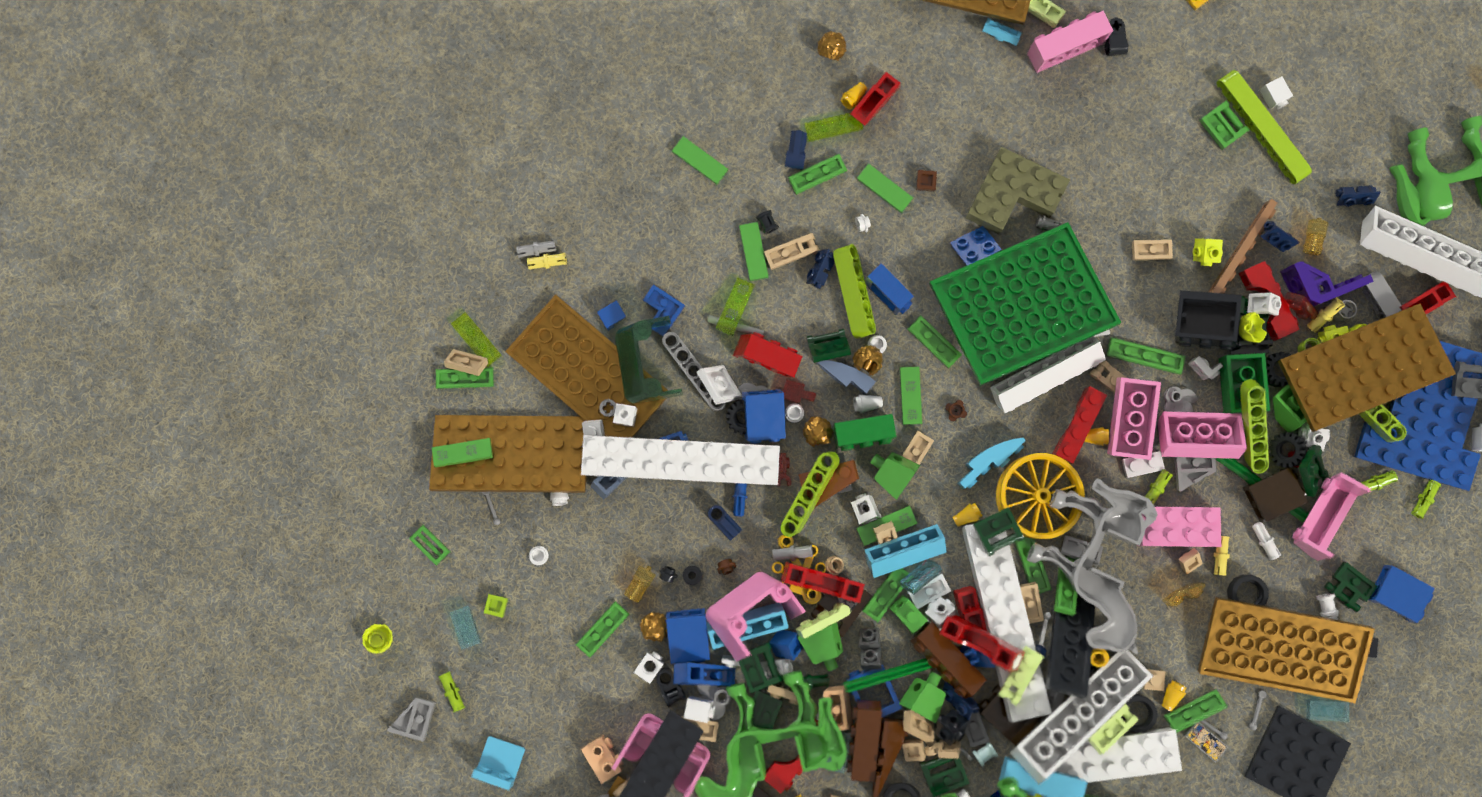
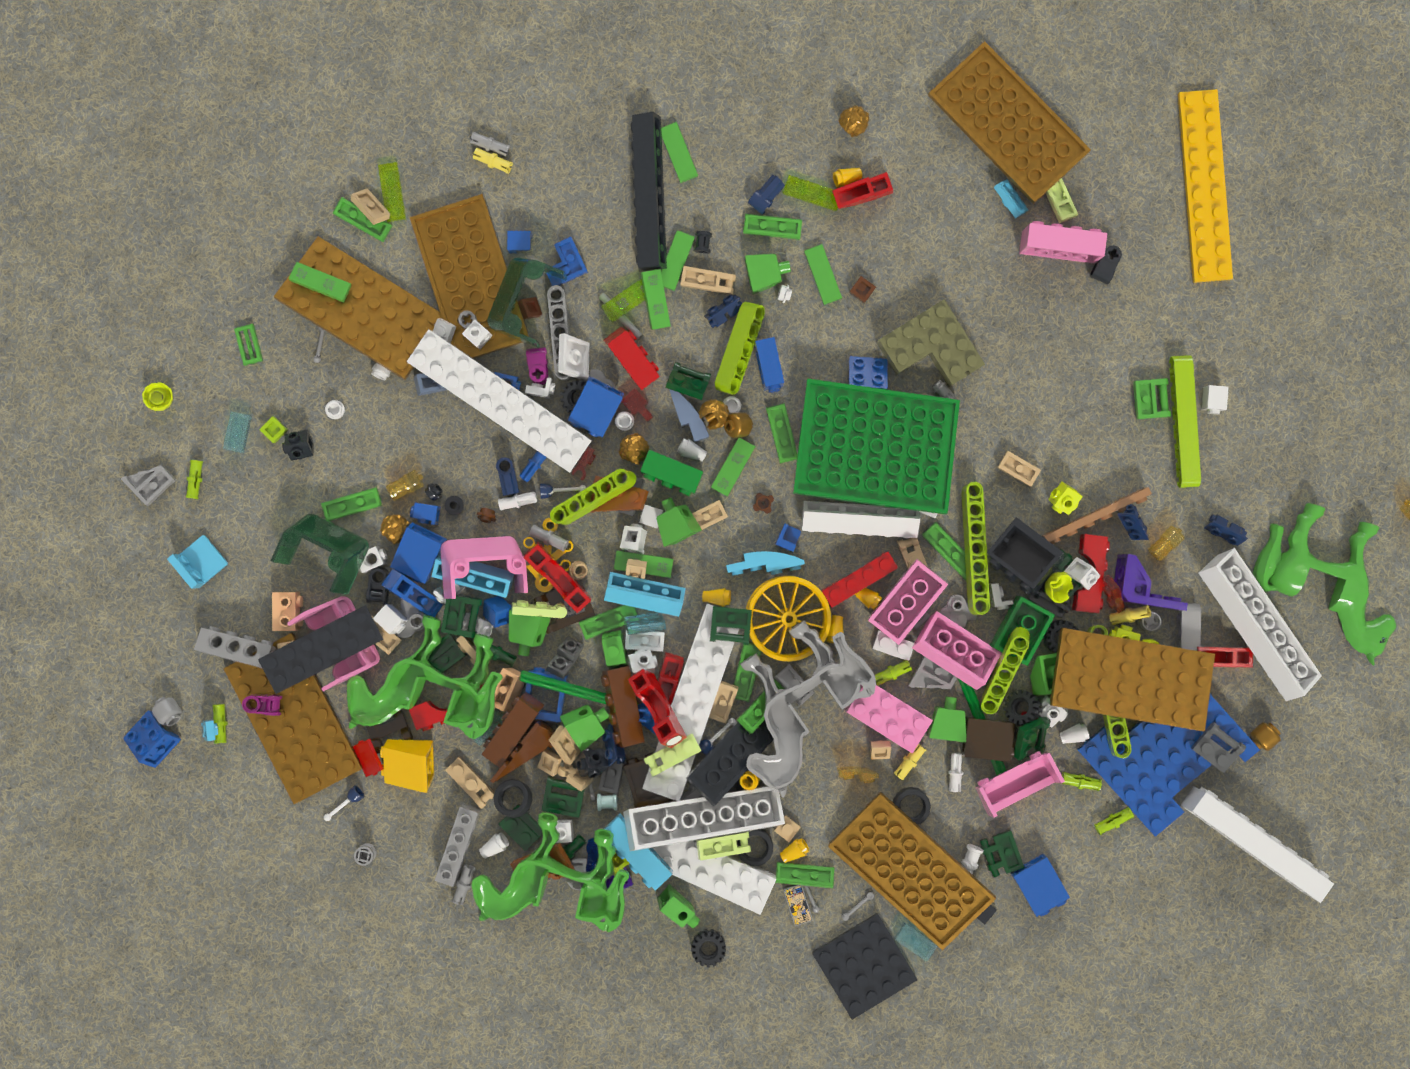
camera: 30 degrees right, 5 degrees up
none -> clear green windscreen [270,514,369,595]
none -> black brick [282,429,314,461]
none -> blue brick [410,503,441,525]
none -> white axle [498,492,537,511]
none -> copper plate [518,297,543,320]
none -> white bracket [525,377,555,399]
none -> magenta piece [526,347,548,385]
none -> hinge [540,483,586,499]
none -> black brick [631,112,667,271]
none -> white tile [639,505,663,529]
none -> bright green tile [641,269,671,330]
none -> pearl gold head [724,412,753,438]
none -> bright green torso [745,254,791,294]
none -> blue panel [775,523,801,552]
none -> yellow cone [826,615,844,644]
none -> bright green torso [927,696,966,742]
none -> lime beam [961,482,990,615]
none -> white cone [1059,723,1090,744]

